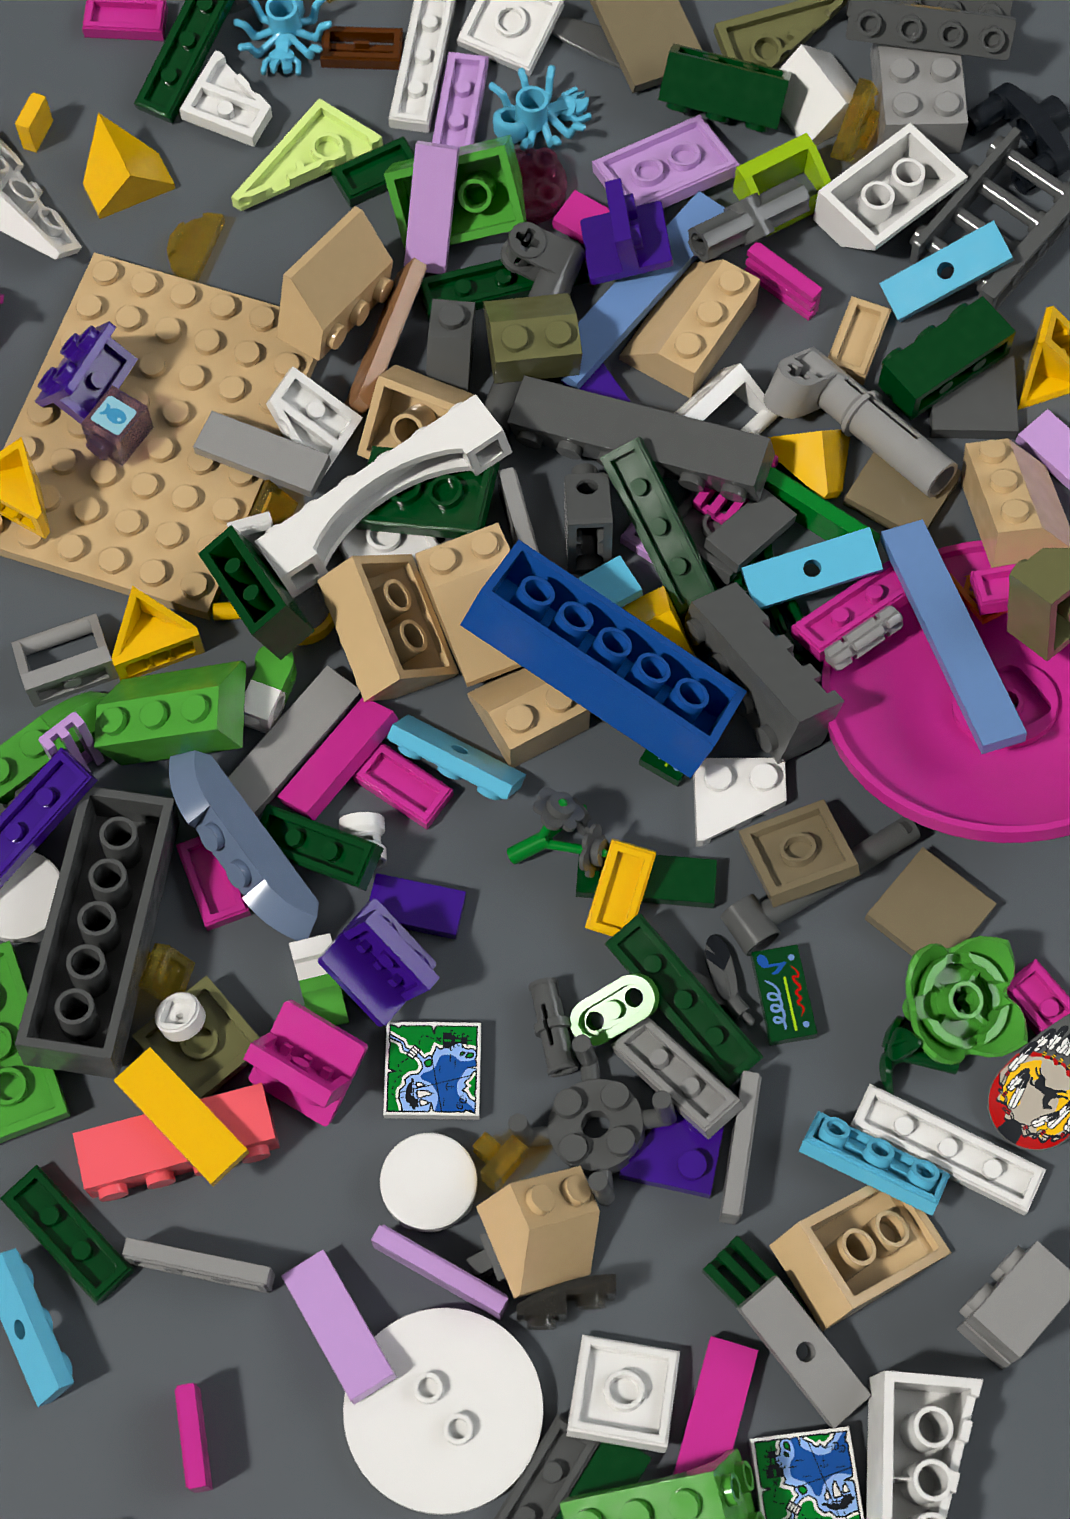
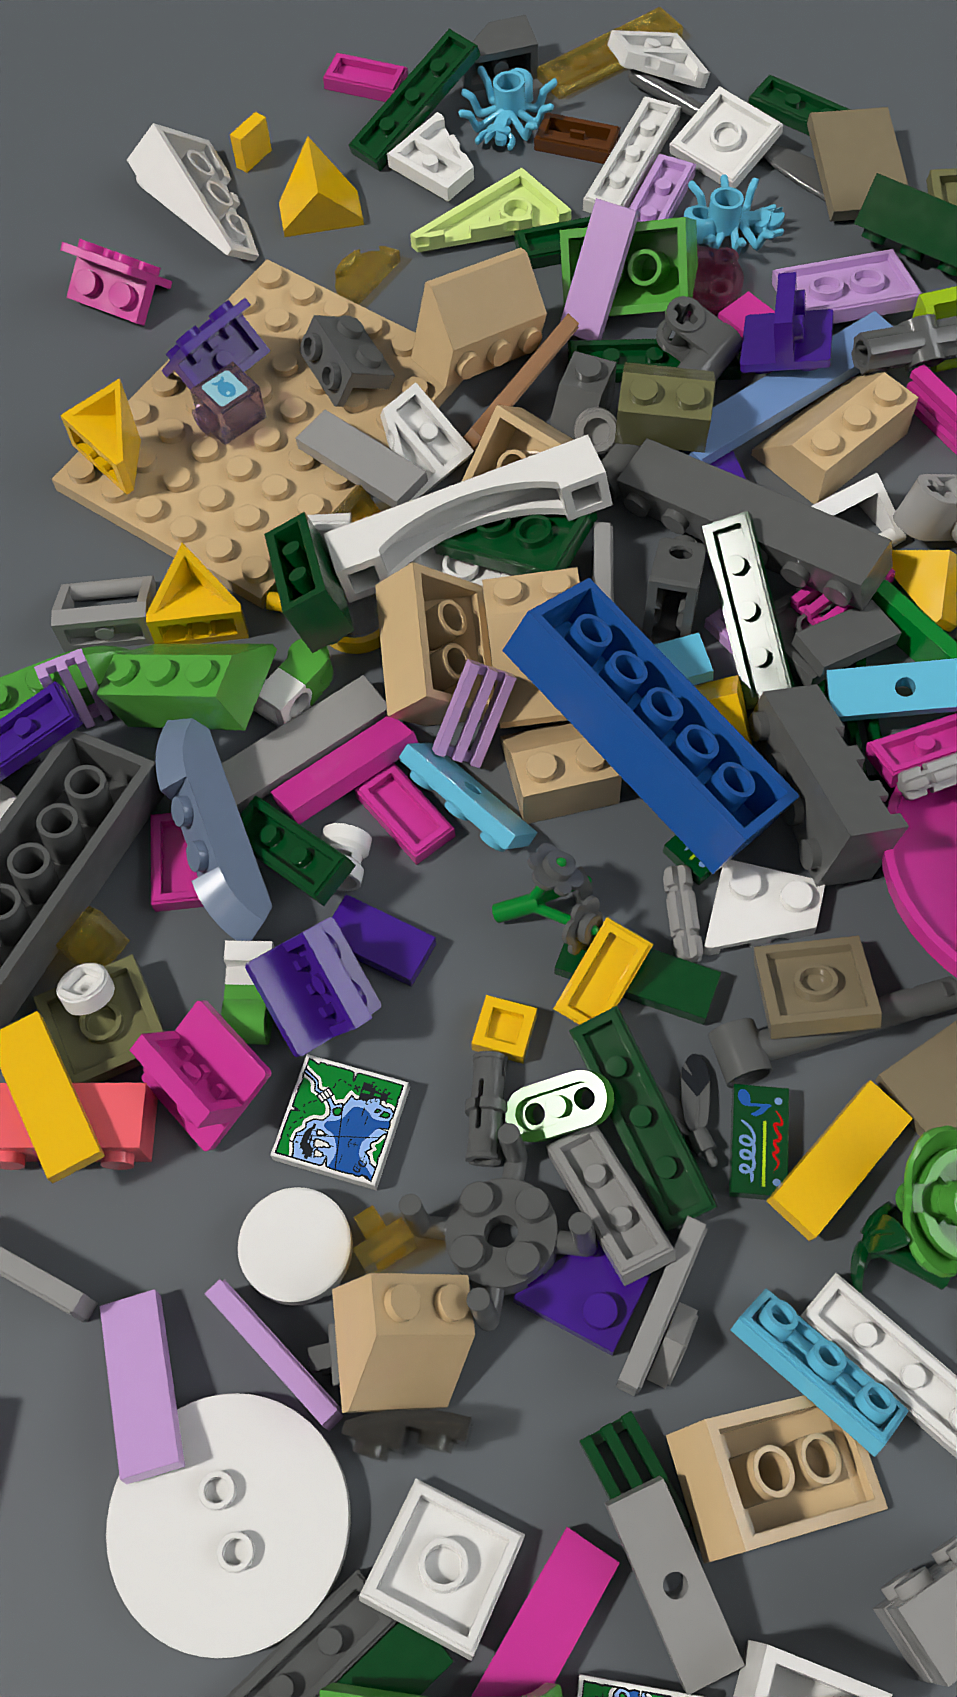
camera: 20 degrees right, 5 degrees down
none -> dark grey bracket [300,315,395,407]
none -> lavender tile [432,659,517,768]
none -> yellow tile [471,995,537,1064]
none -> light grey tile [574,407,617,454]
none -> light grey tile [647,1302,699,1389]
none -> light grey axle [663,865,703,963]
none -> yellow tile [766,1080,913,1241]

